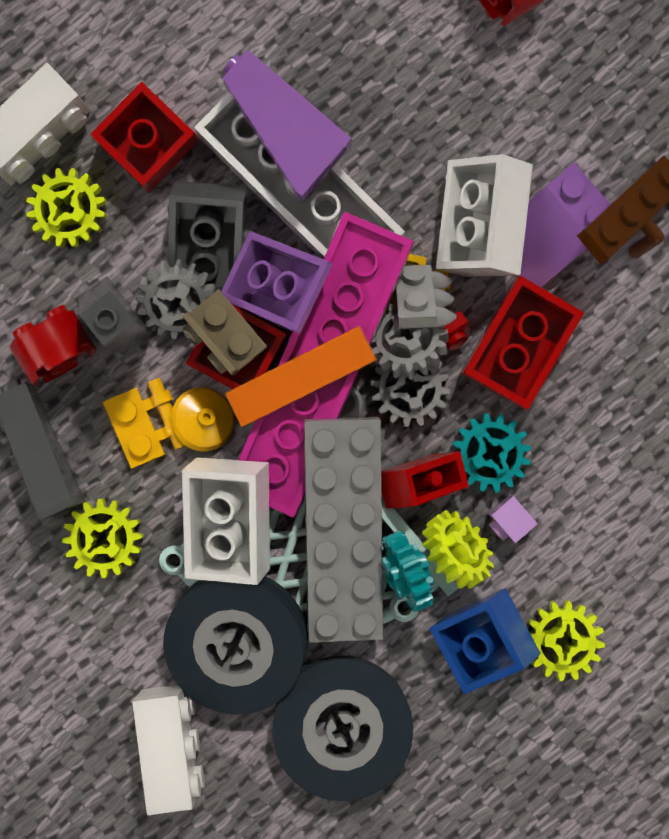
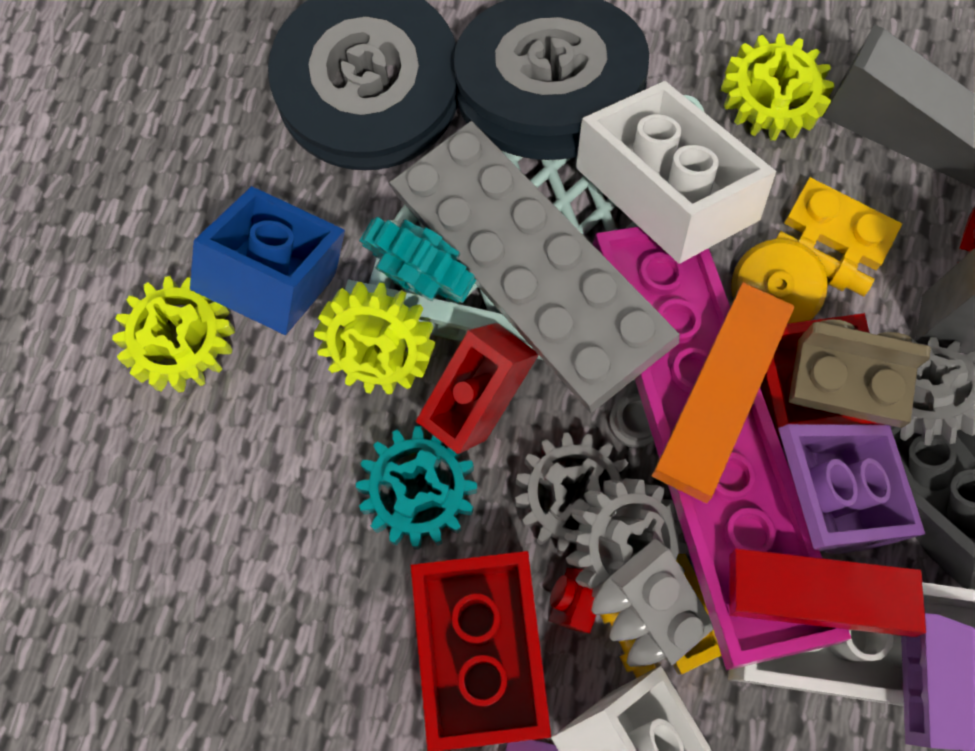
camera: 145 degrees right, 15 degrees down
lavender plate [488,495,537,543] -> none
none -> red tile [729,548,926,637]

